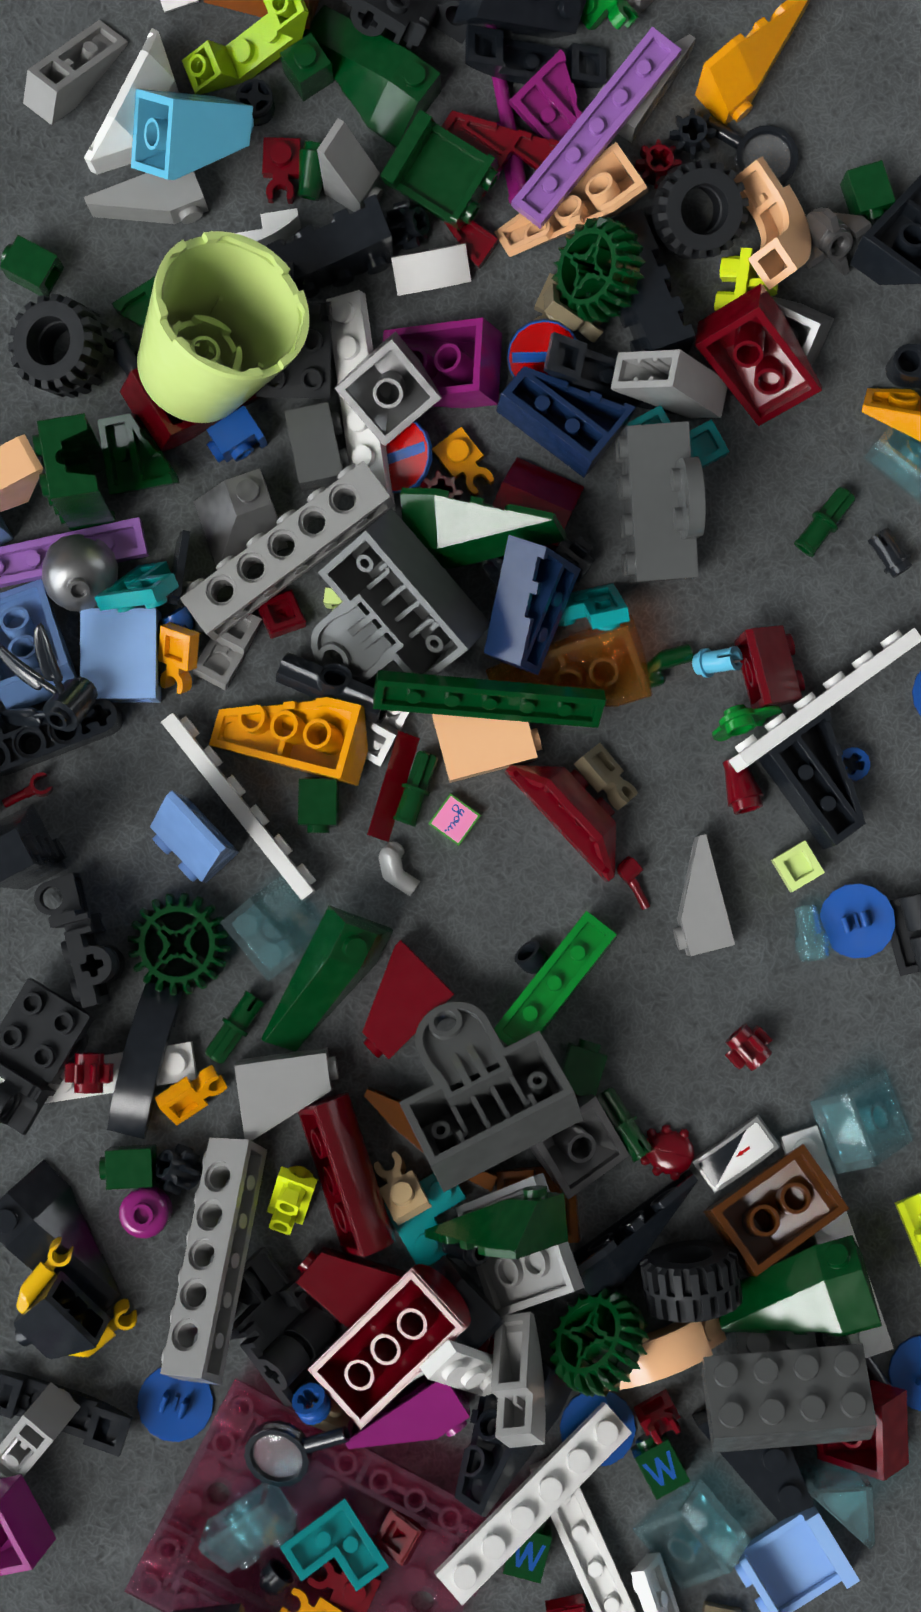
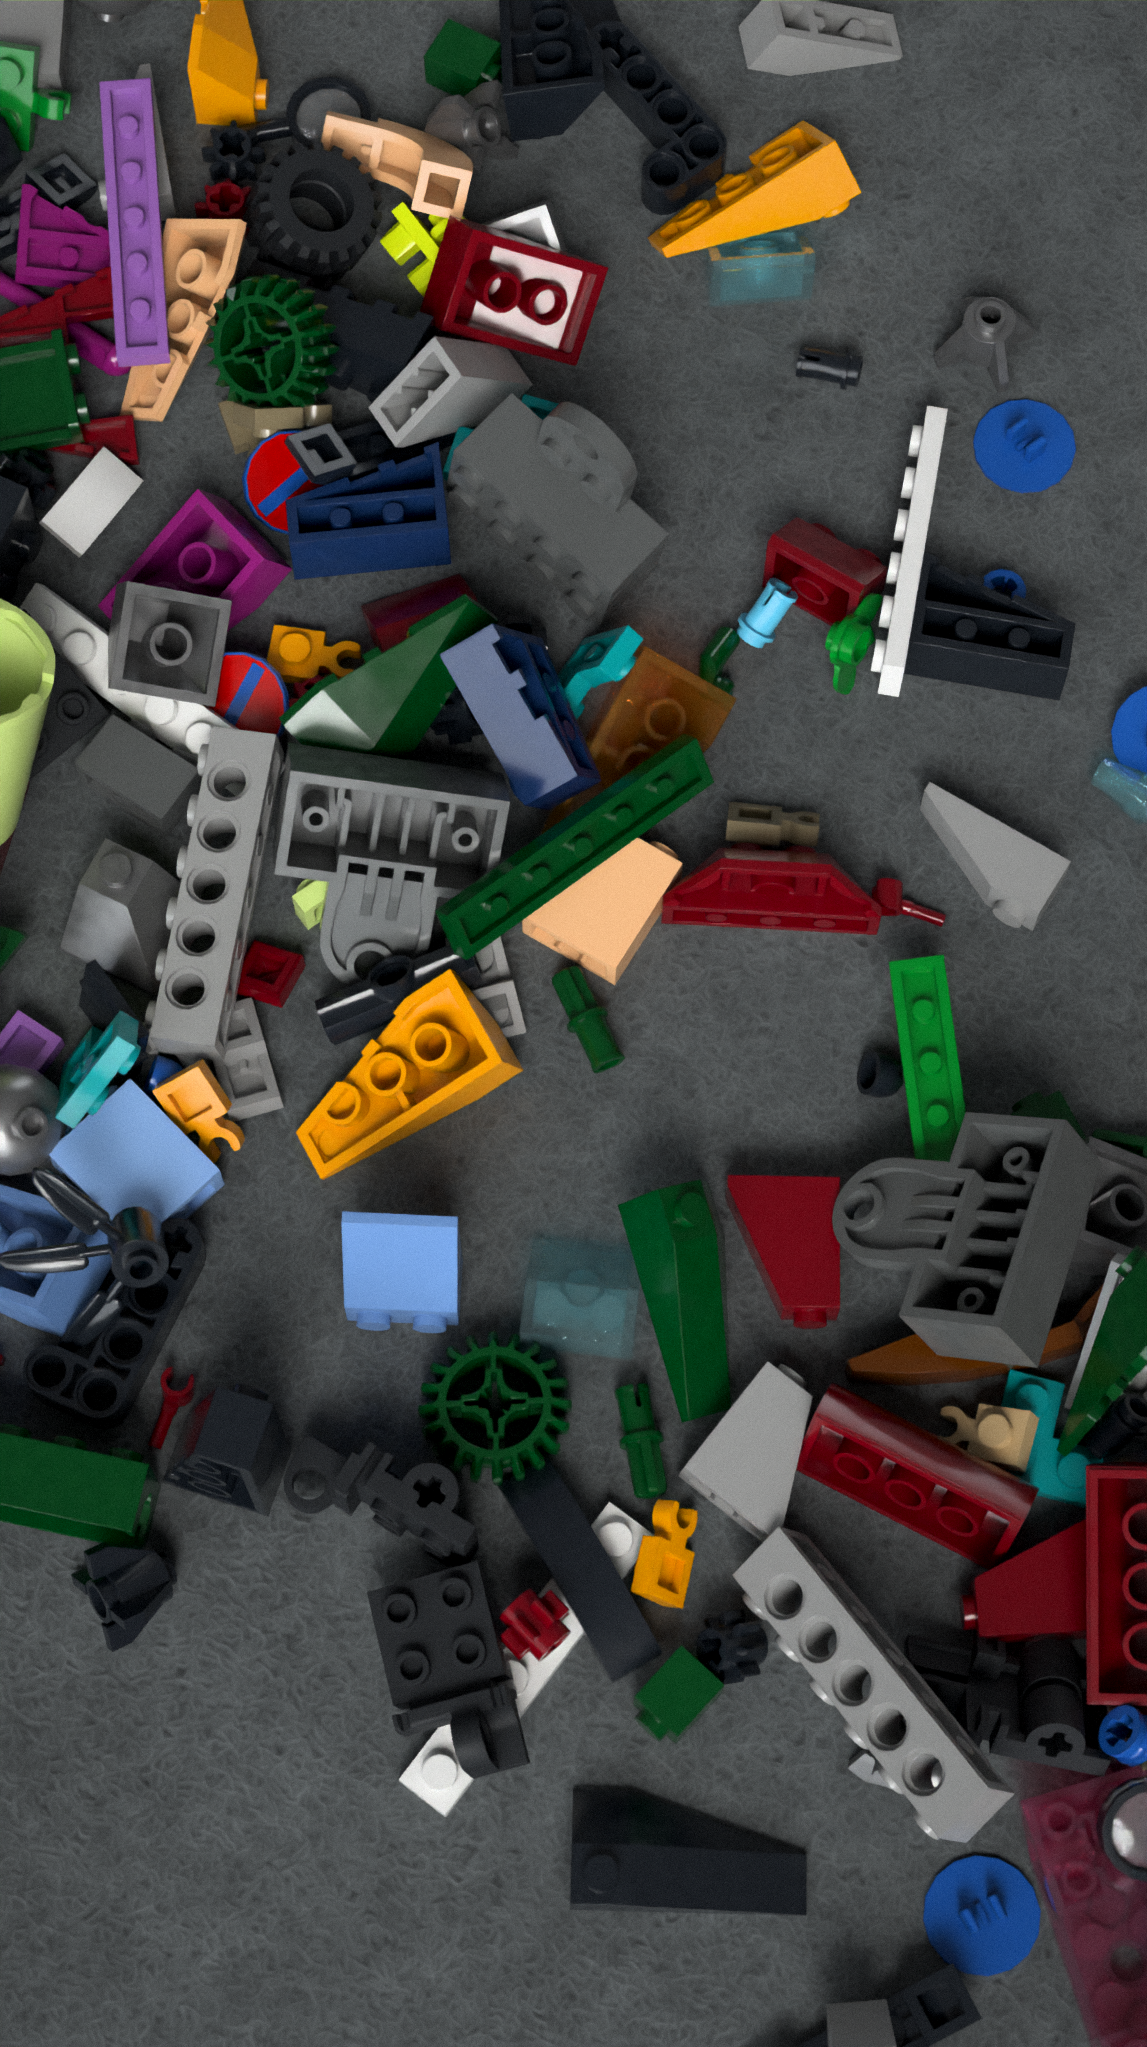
camera: 40 degrees left, 15 degrees down
black torso [14,1237,137,1359] -> none
magenta head [119,1186,172,1239] -> none
white plate [161,713,316,901] -> none
blue brick [206,405,268,463] -> none
neon yellow hips [267,1166,318,1235] -> none
dark green brick [298,779,339,833] -> none
dark red sticker [367,730,420,842] -> none
light grey arm [378,841,420,897] -> none
bright pink tile [428,793,481,846] -> none
dark red cone [722,759,764,815] -> none
yellowish green plate [771,840,825,892] -> none
dark green axle [794,487,855,557] -> none

